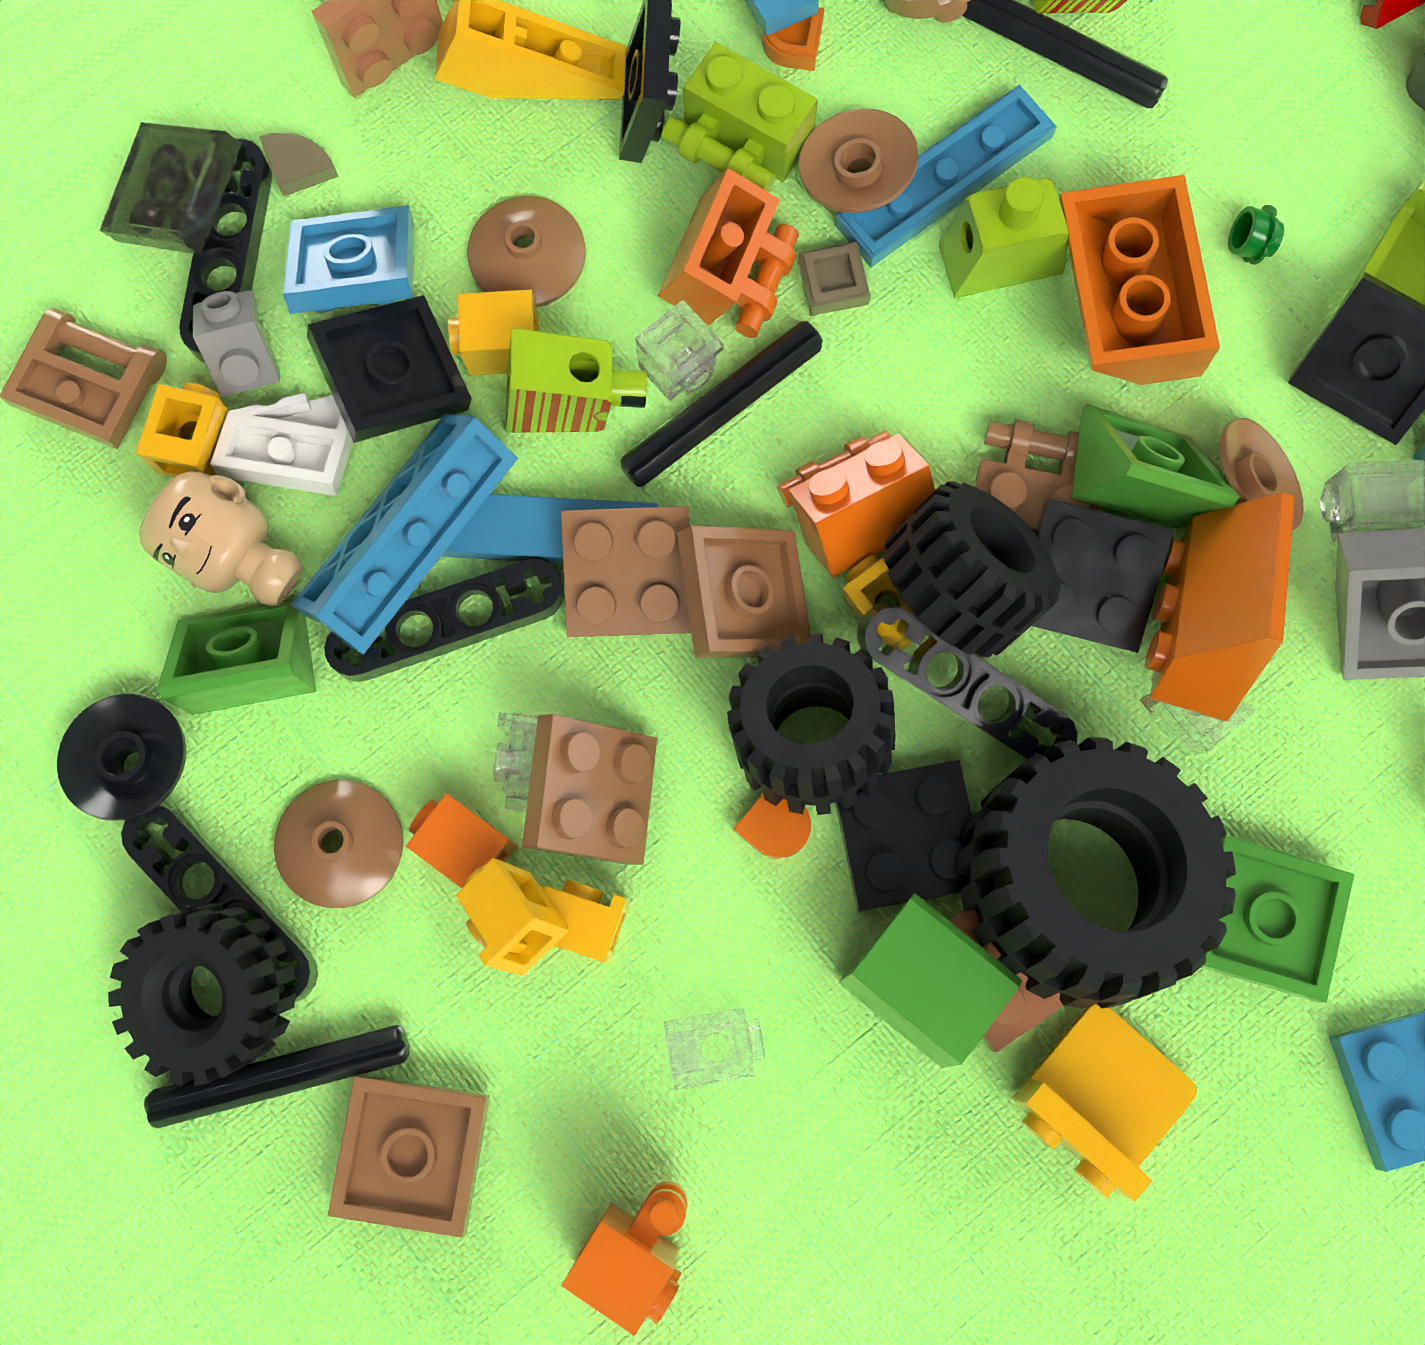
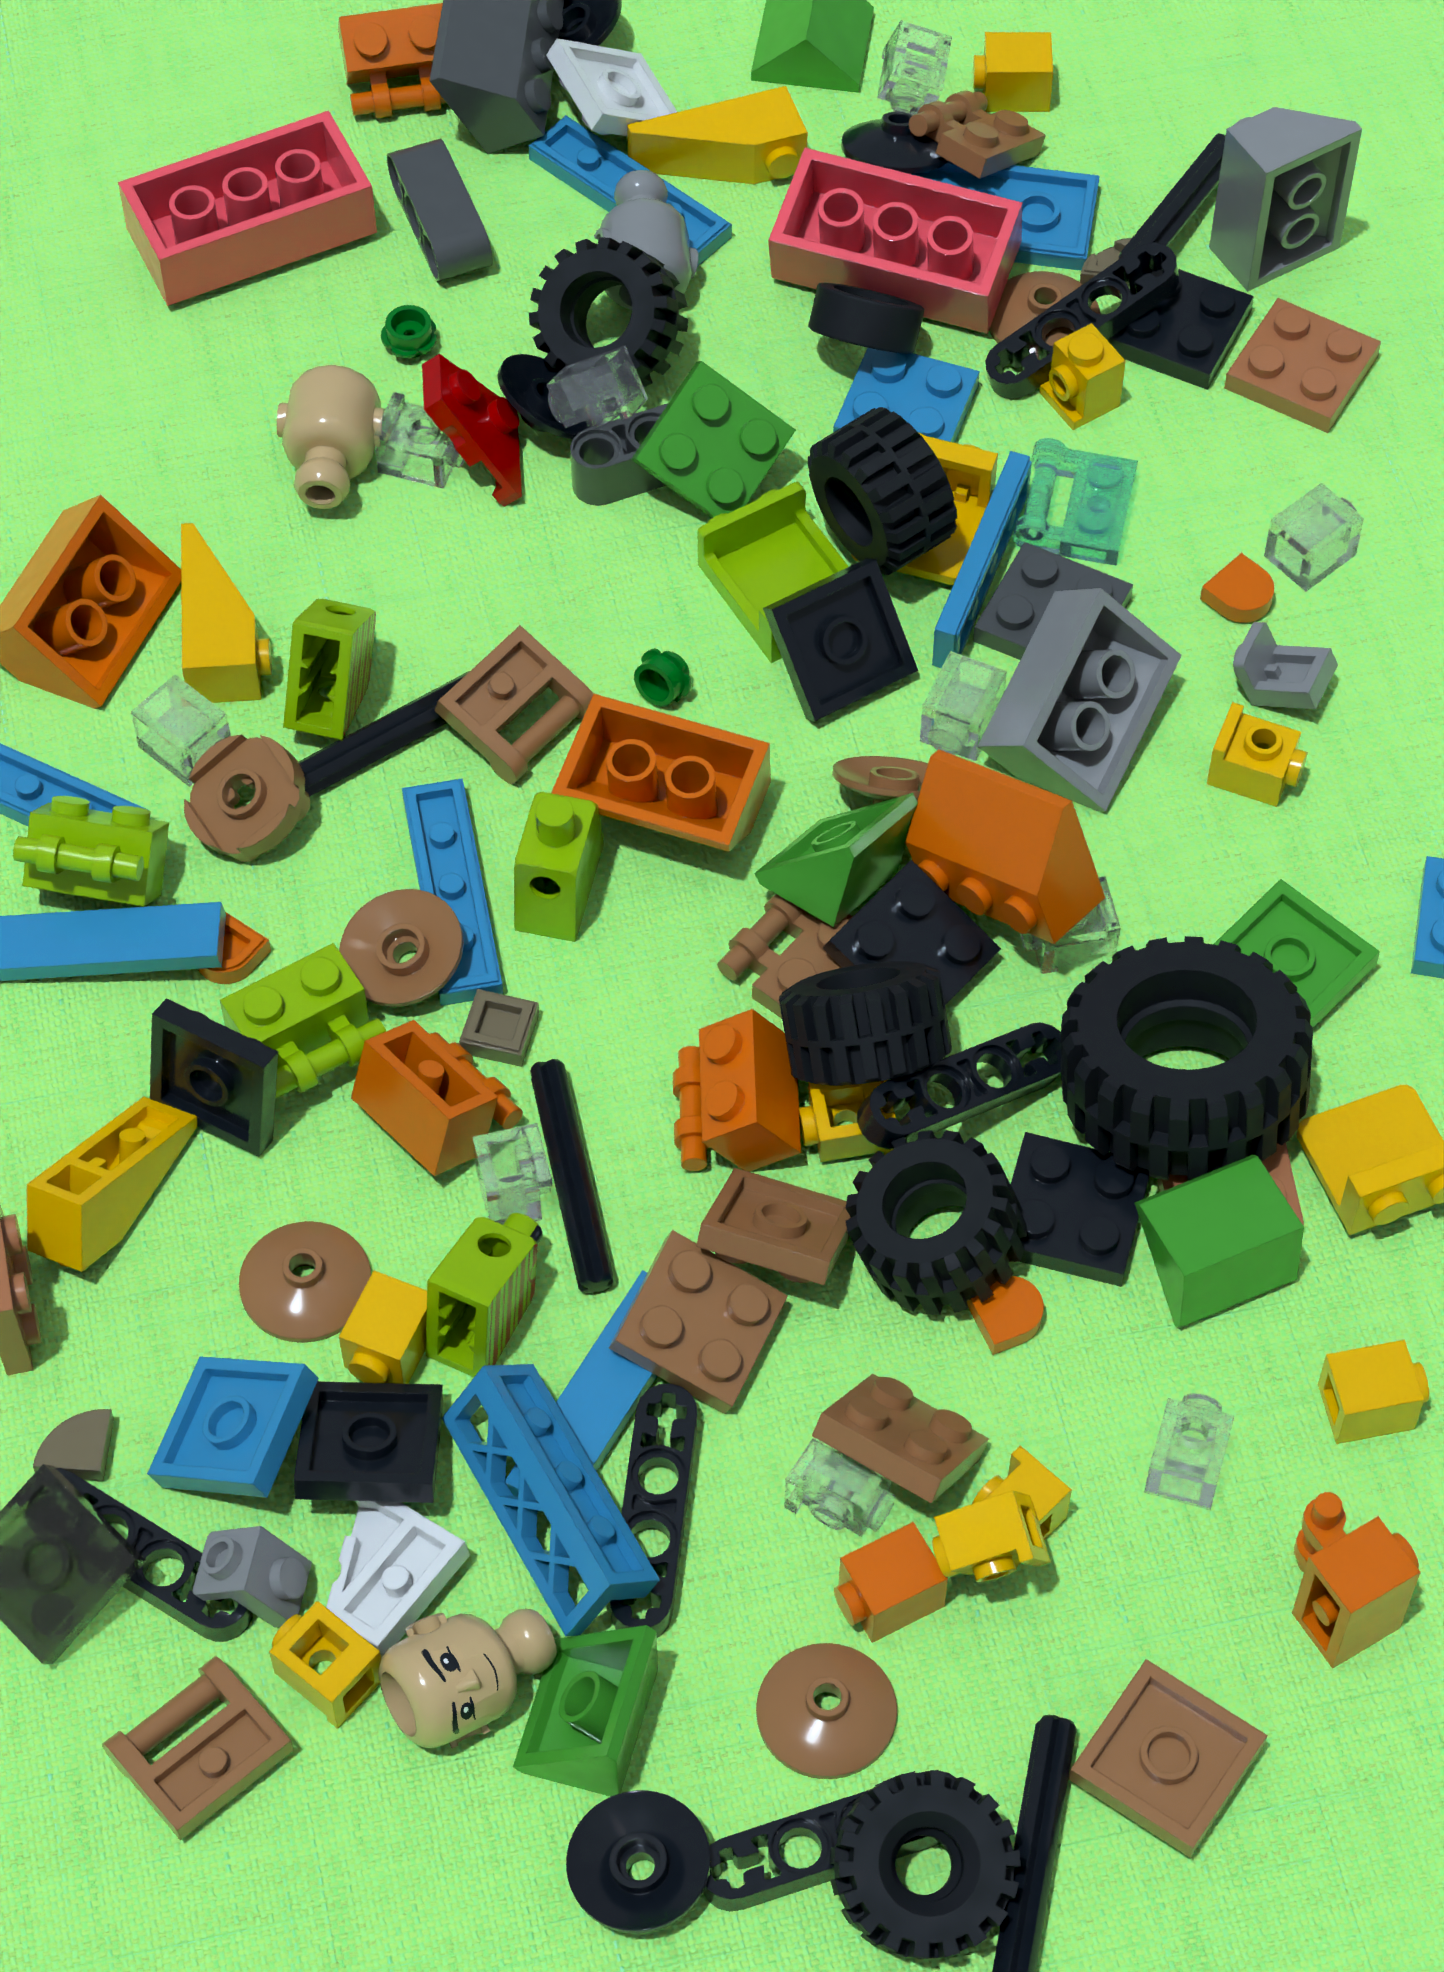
camera: 65 degrees left, 20 degrees down
none -> medium nougat plate [435,625,593,784]
none -> yellow brick [1318,1340,1429,1444]

